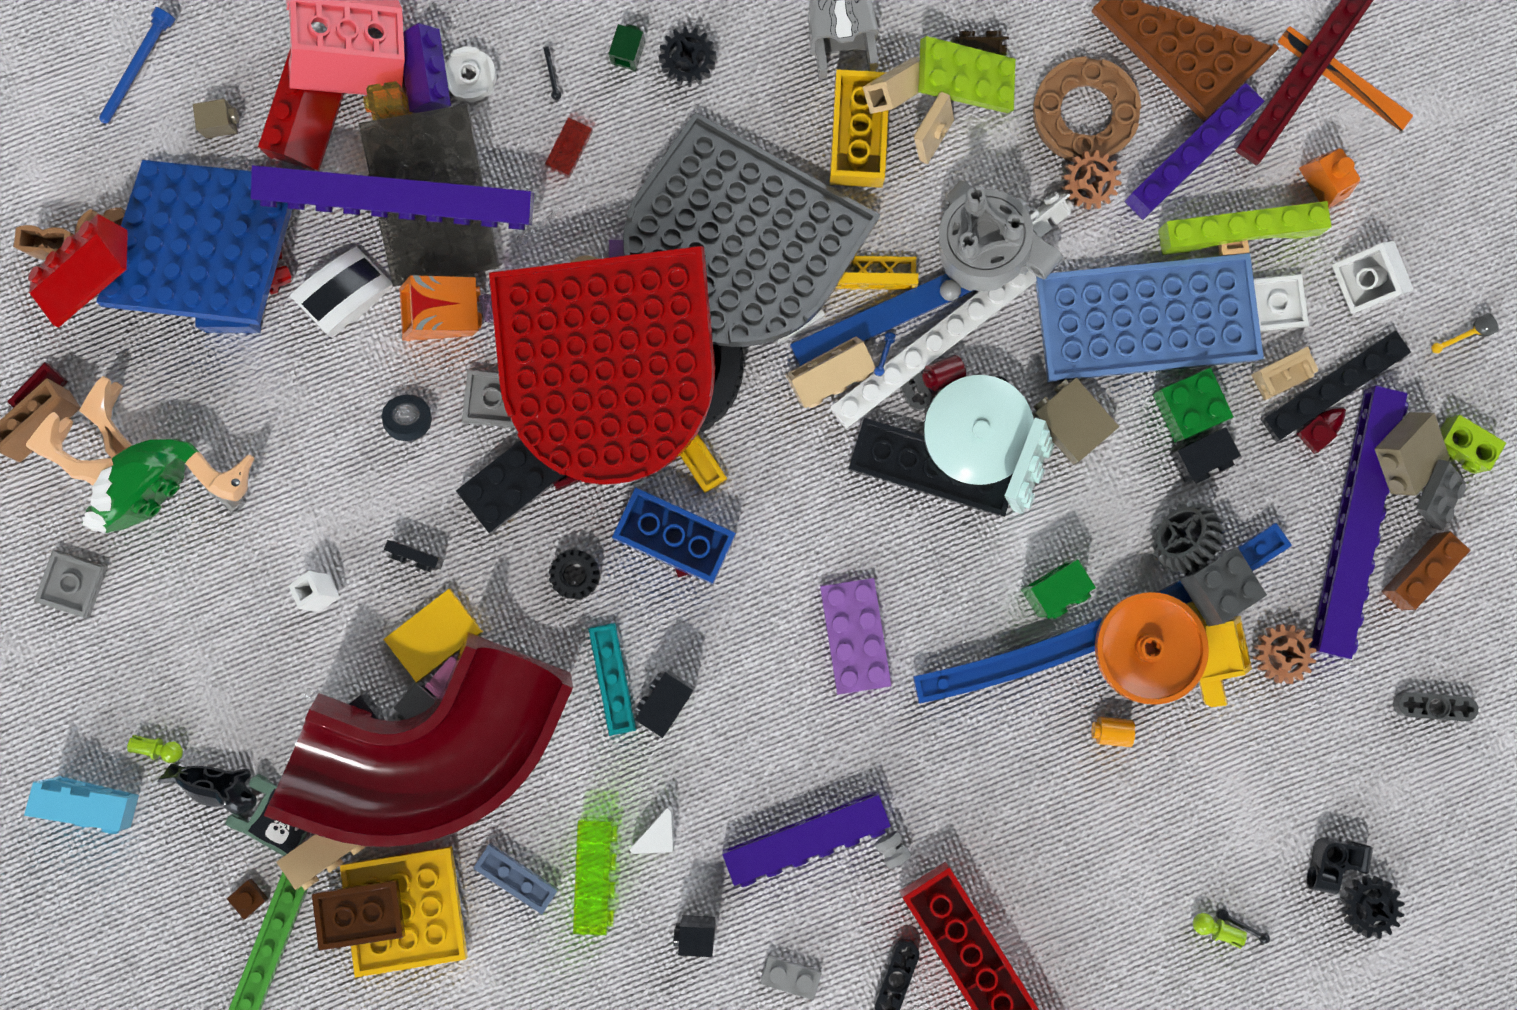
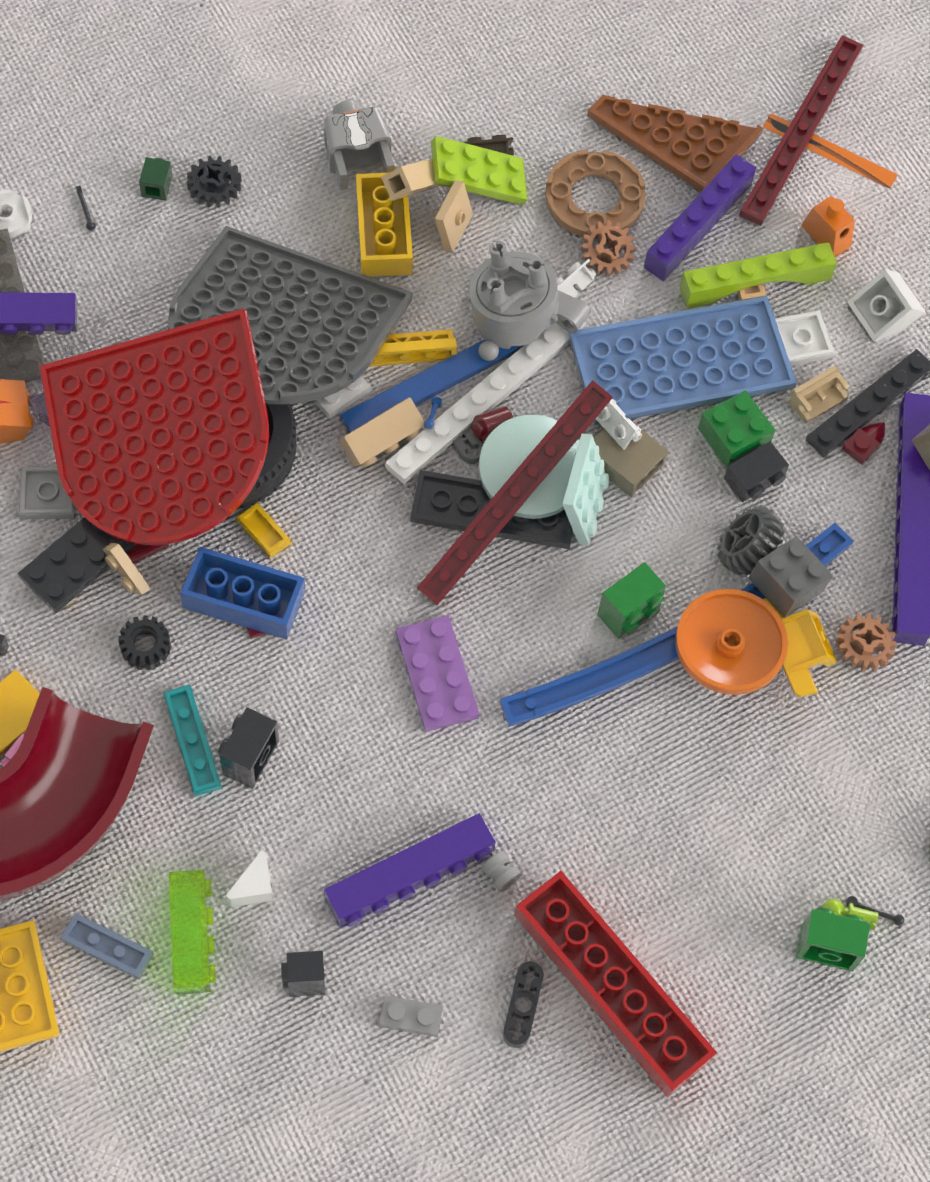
camera: 10 degrees left, 20 degrees down
clear red plate [545,117,593,178] -> none
light orange brick [1091,717,1135,747] -> none
none -> tan plate [103,543,150,595]
none -> dark red plate [416,380,613,606]
none -> white hinge [596,399,642,450]
none -> green brick [796,908,871,972]

